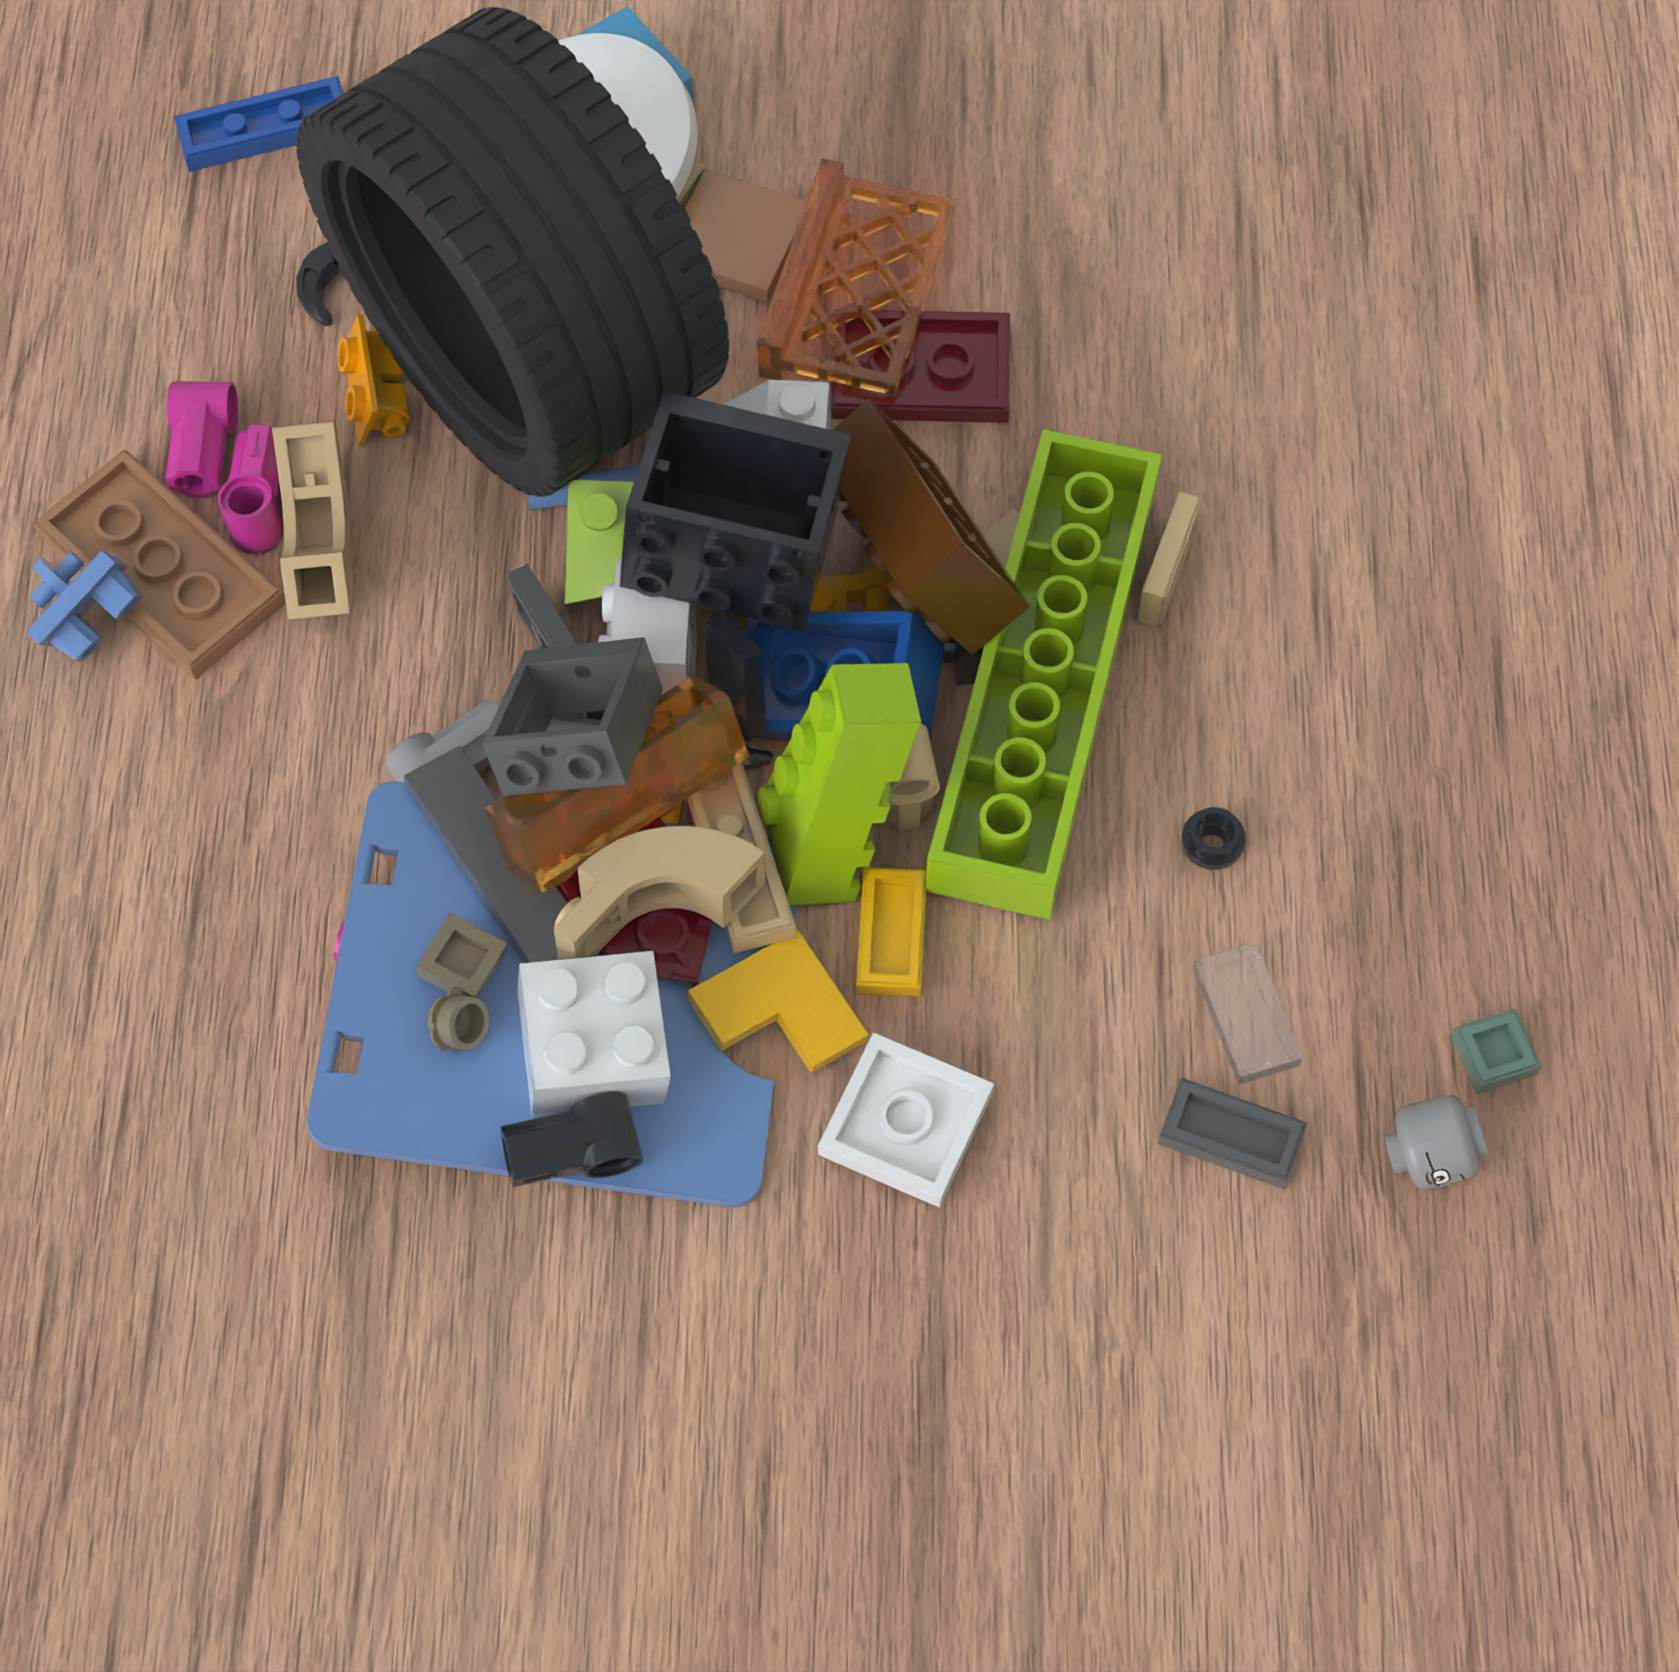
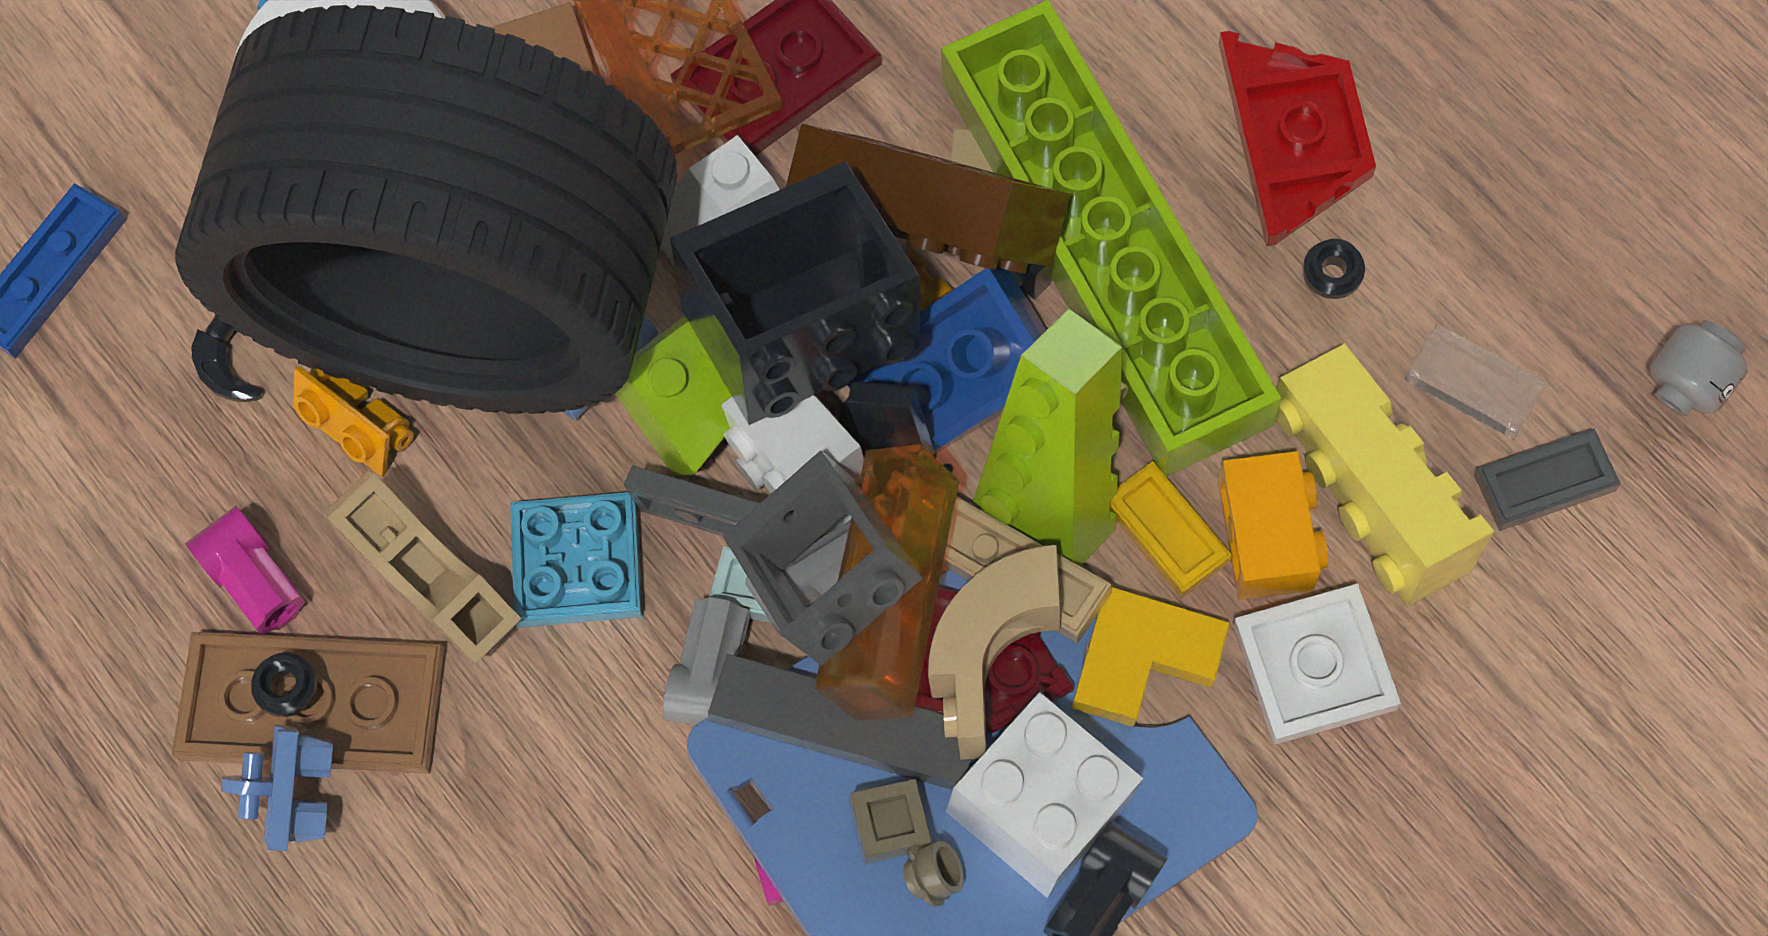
camera: 35 degrees left, 5 degrees up
dark pink piece [218,425,284,553] -> none
tan tile [1137,491,1201,628] -> none
sand green tile [1450,1009,1542,1094] -> none
none -> black plate [251,652,317,717]
none -> medium azure tile [510,492,643,628]
none -> red wing [1218,31,1376,246]
none -> light orange brick [1218,451,1328,600]
none -> light yellow wedge [1276,343,1495,607]

